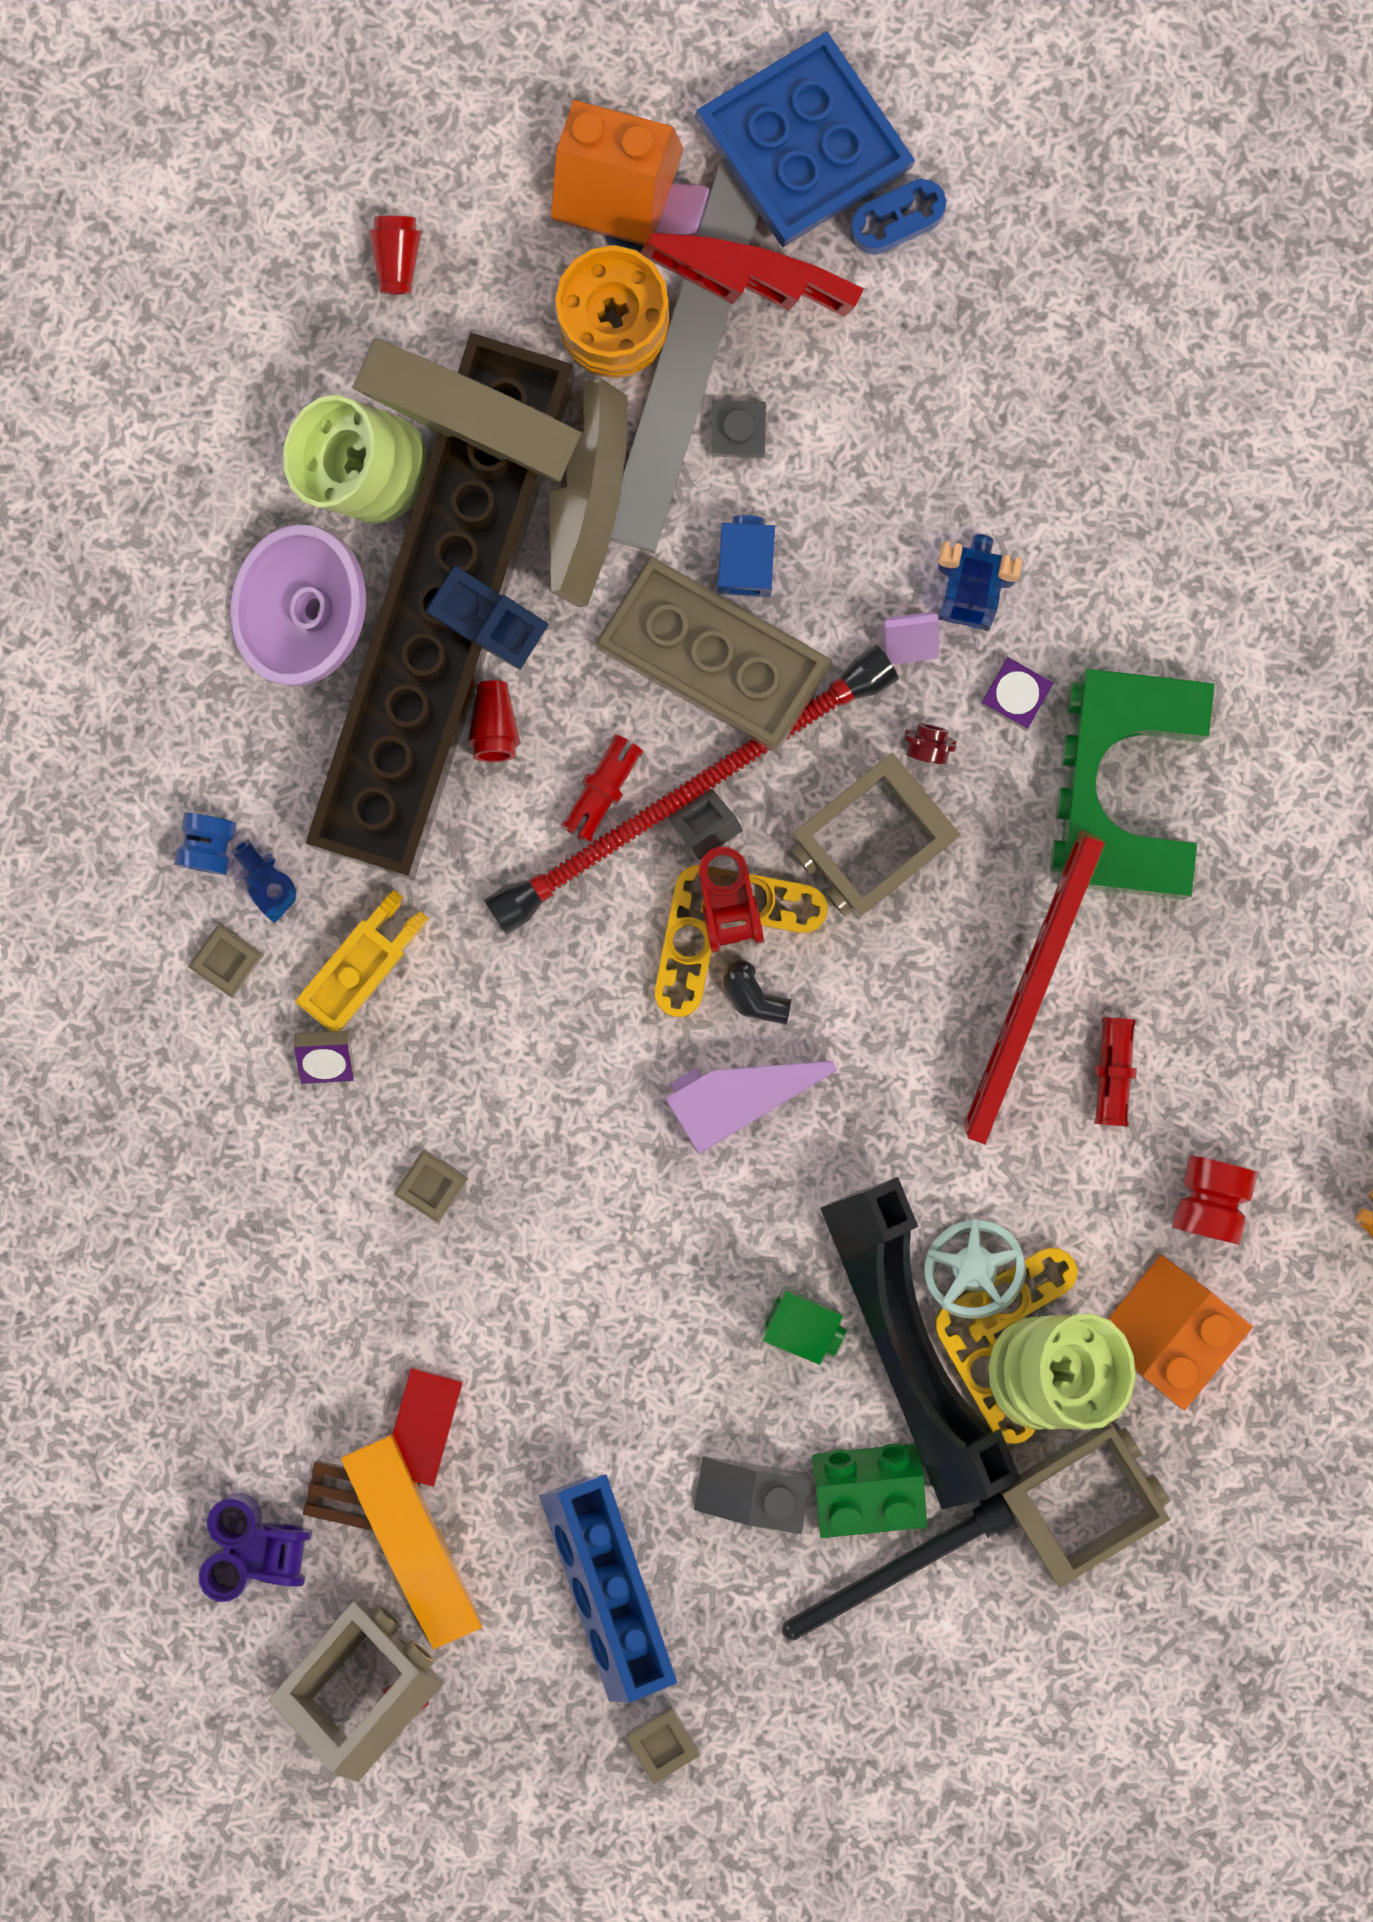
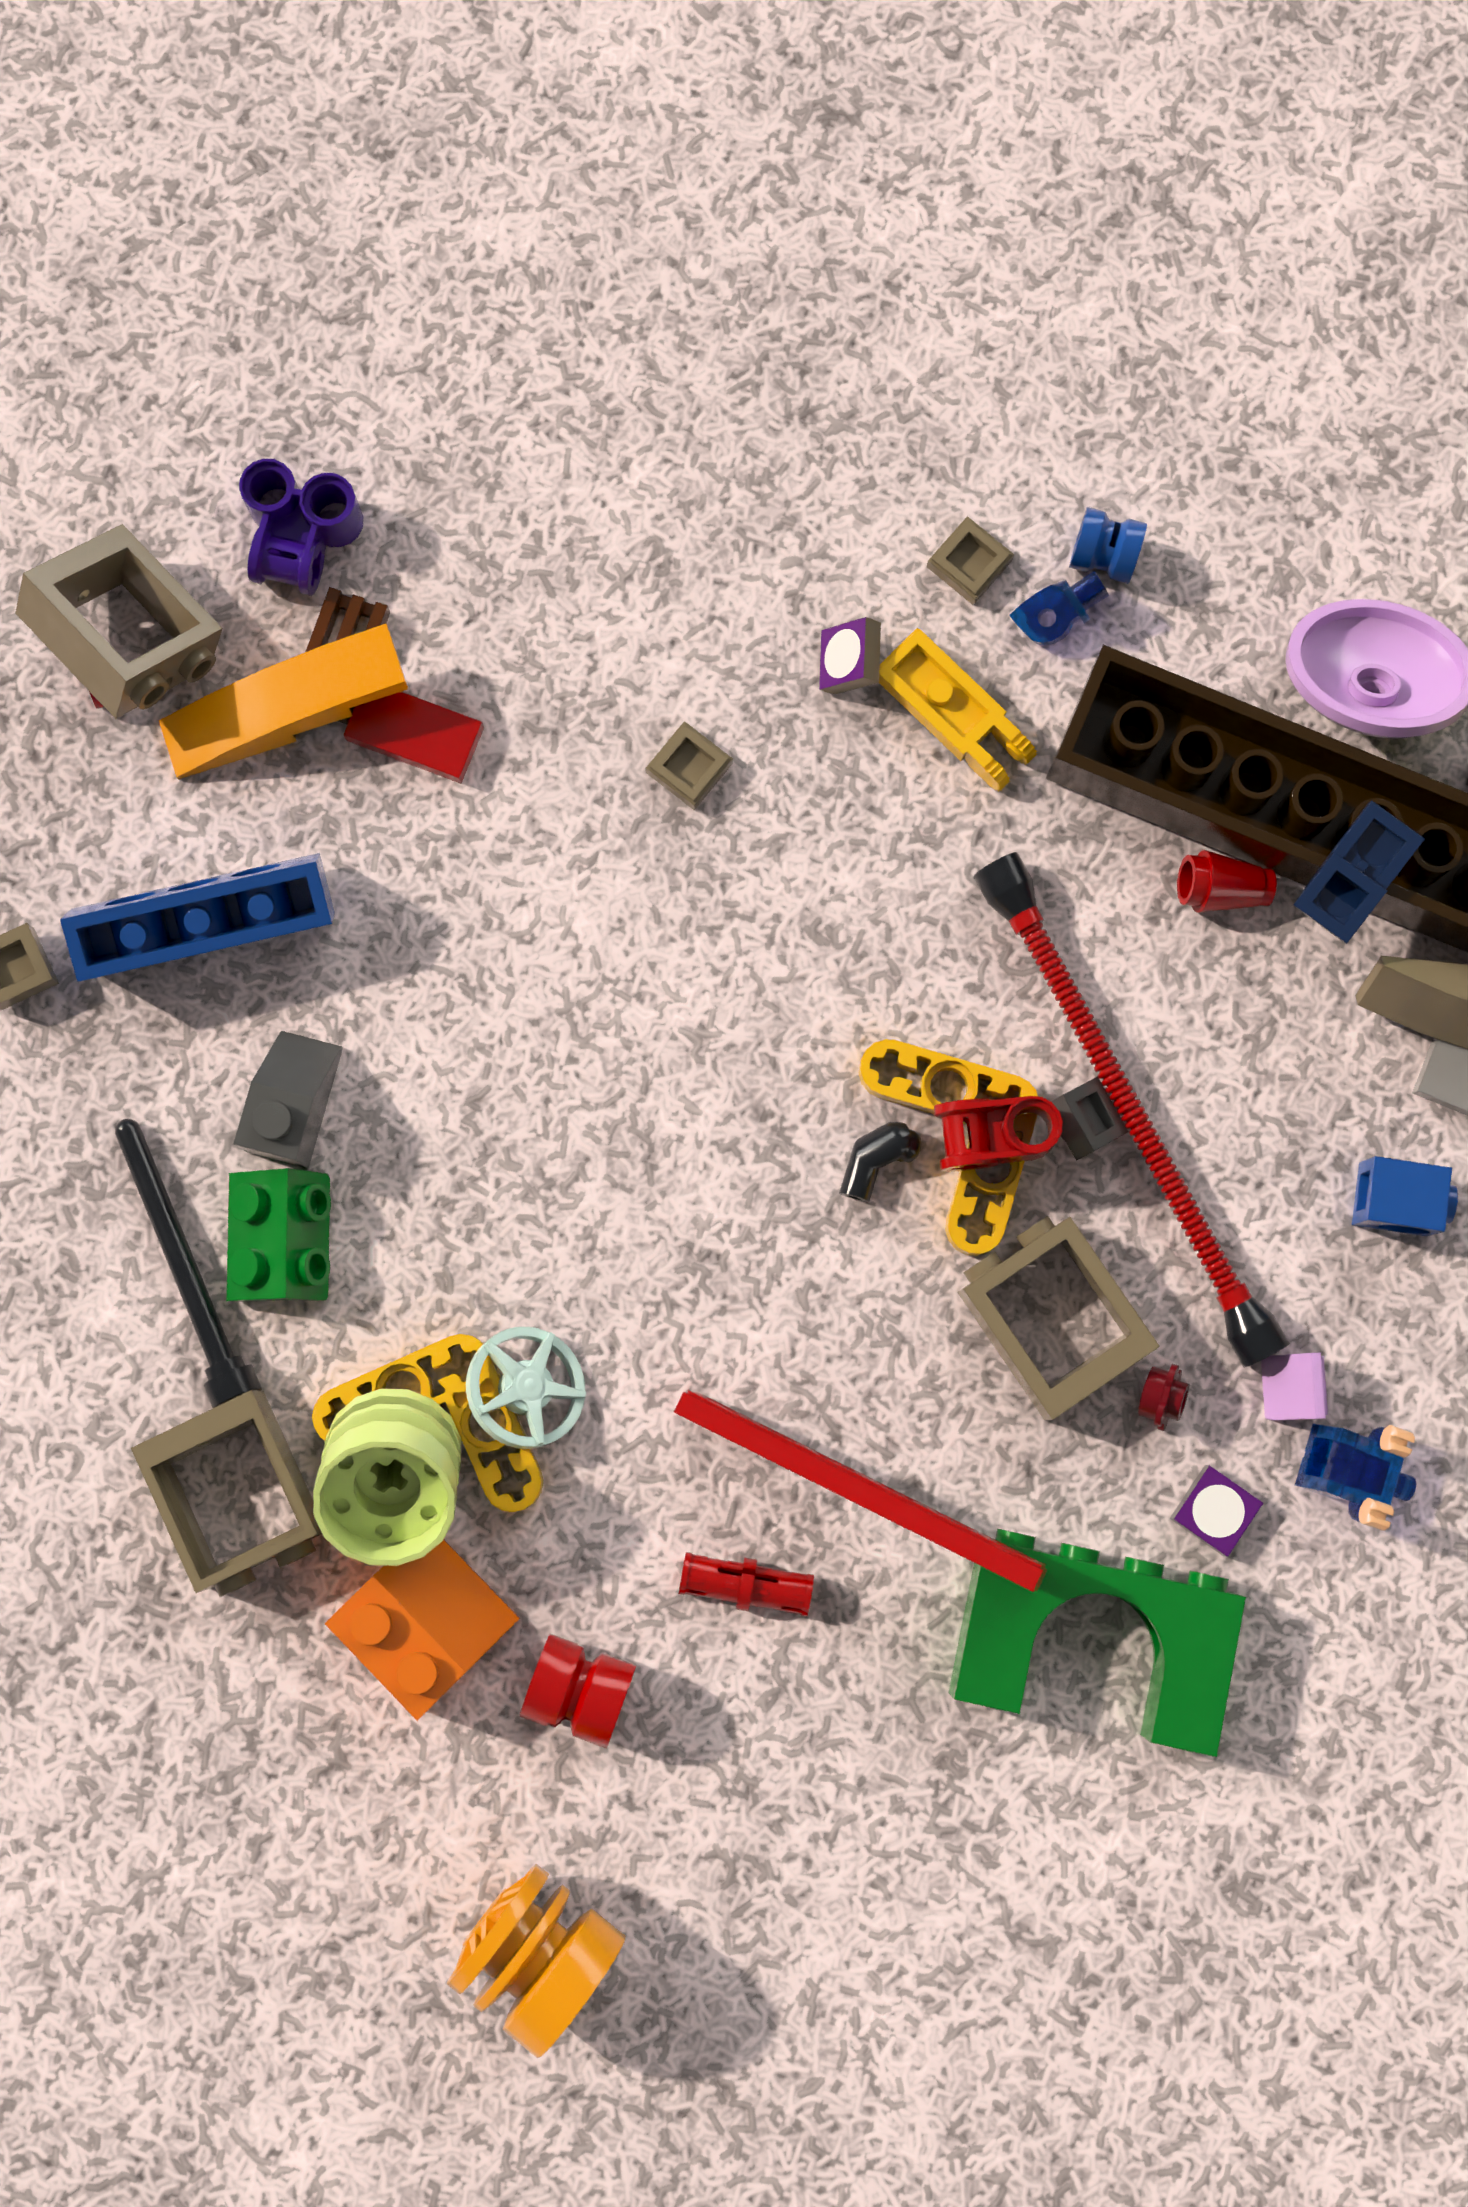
camera: 90 degrees right, 5 degrees down
red pin [561,734,644,843] -> none
dark tan tile [595,556,832,753] -> none
lavender slope [665,1061,837,1154] -> none
green slope [760,1285,847,1365] -> none
black arch [820,1177,1021,1510] -> none

